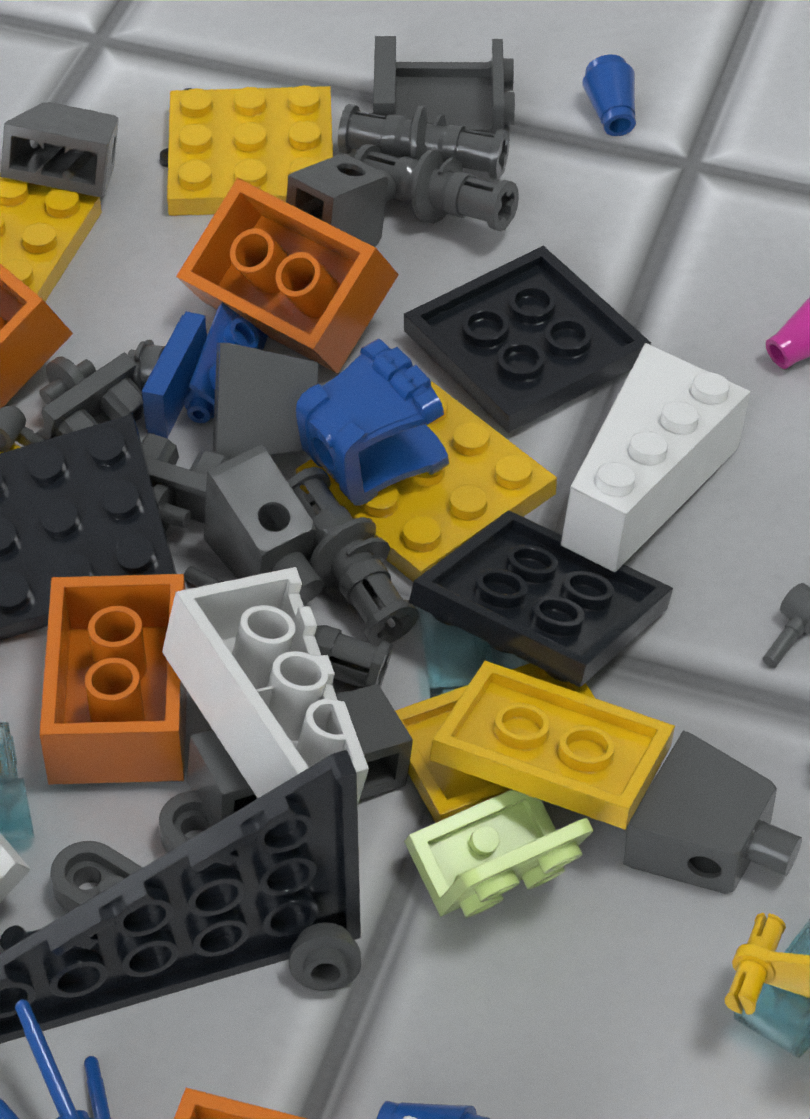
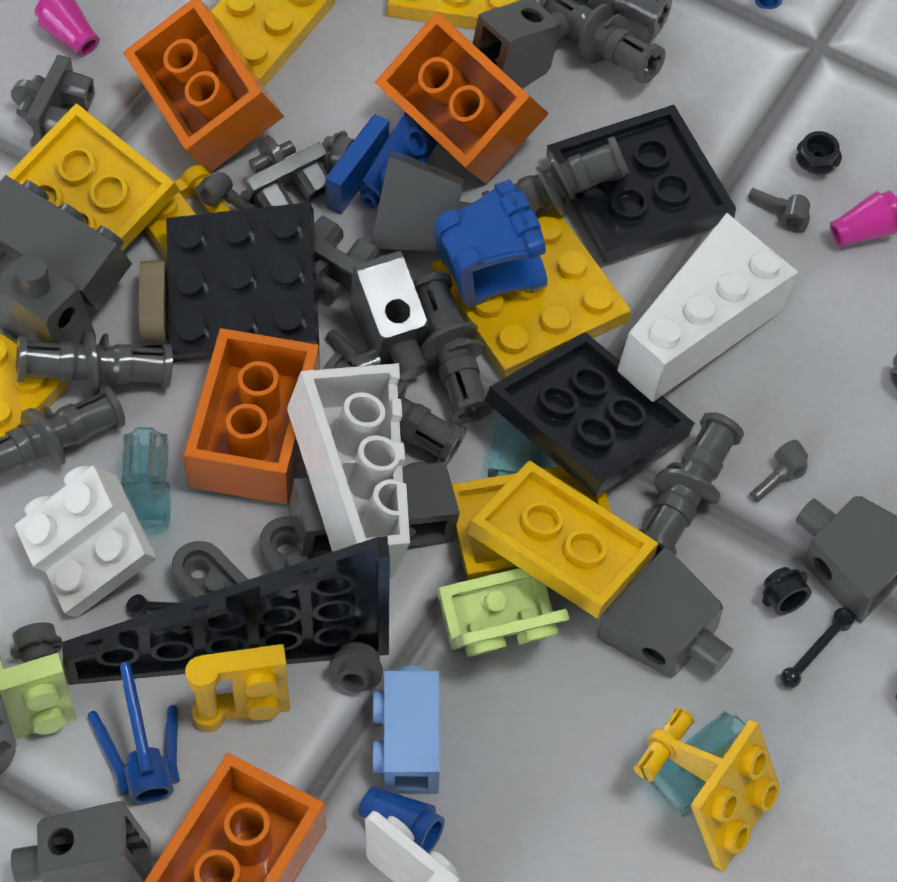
camera: 10 degrees right, 10 degrees up
none -> yellow plate [185,644,290,732]
none -> light blue brick [373,666,440,794]
none -> dark grey piece [481,136,630,215]
none -> dark grey piece [639,412,744,559]
none -> dark grey hand [748,188,810,233]
none -> black plate [796,131,842,175]

